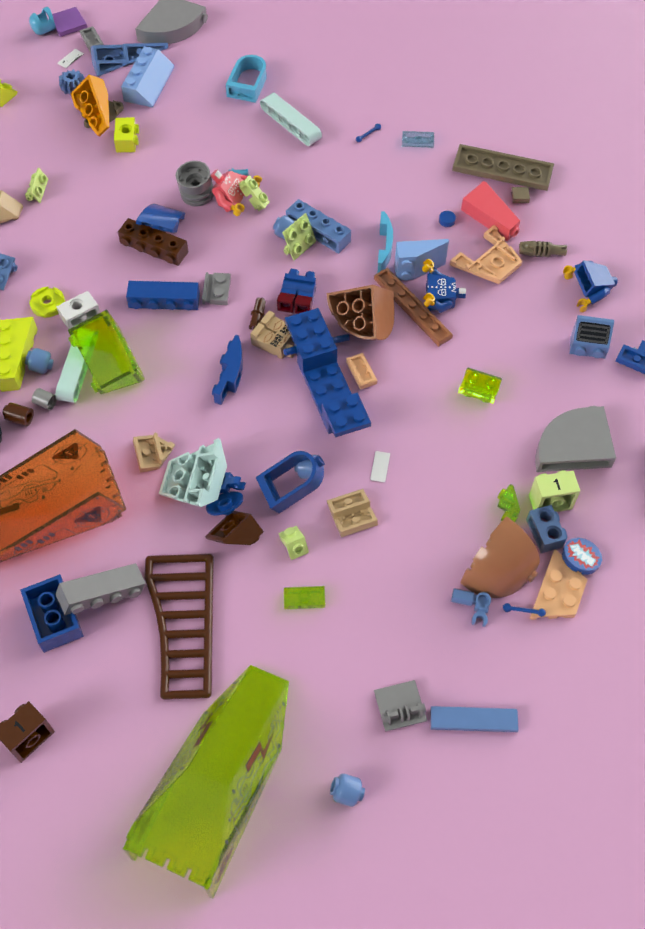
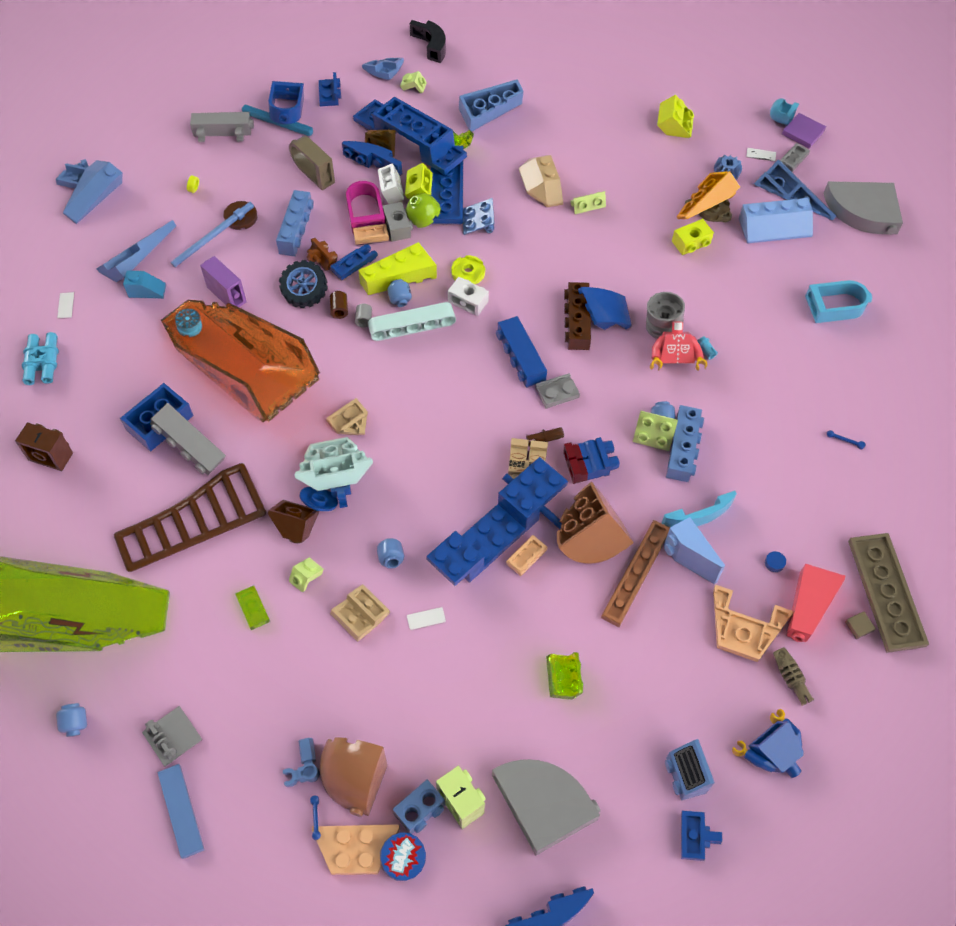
camera: 65 degrees right, 0 degrees up
clear neon green windscreen [68,309,145,394] -> none
blue slope [212,335,243,405] -> none
yellowish green hinge [239,175,270,211] -> none
blue window [256,451,325,514] -> none
light aqua beam [260,93,322,146] -> none
clear light blue tile [402,131,434,148] -> none
blue torso [422,259,466,313] -> none
clear neon green slope [497,484,520,522] -> none

